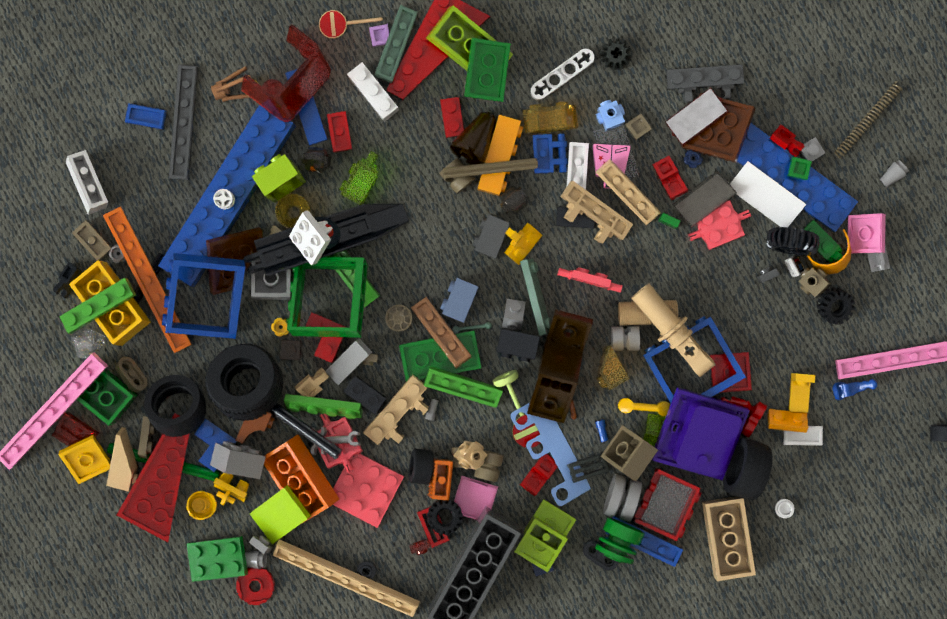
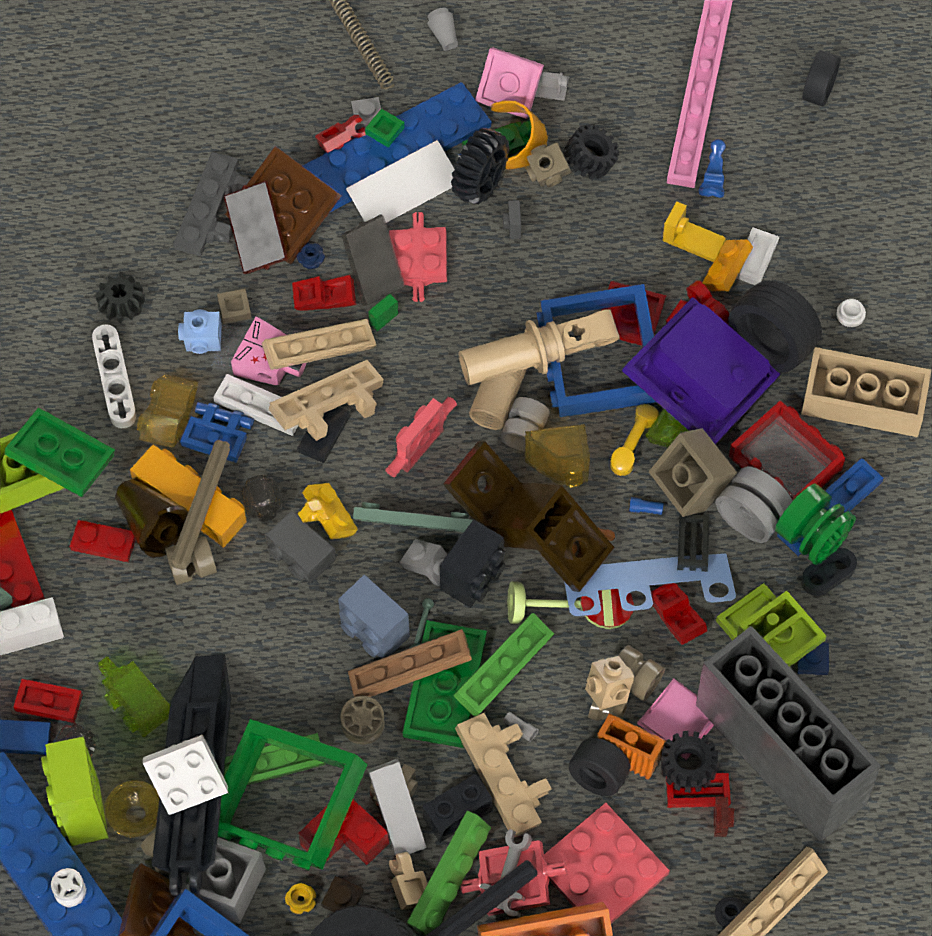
camera: 65 degrees left, 25 degrees down
white slope [784,255,805,277] -> none

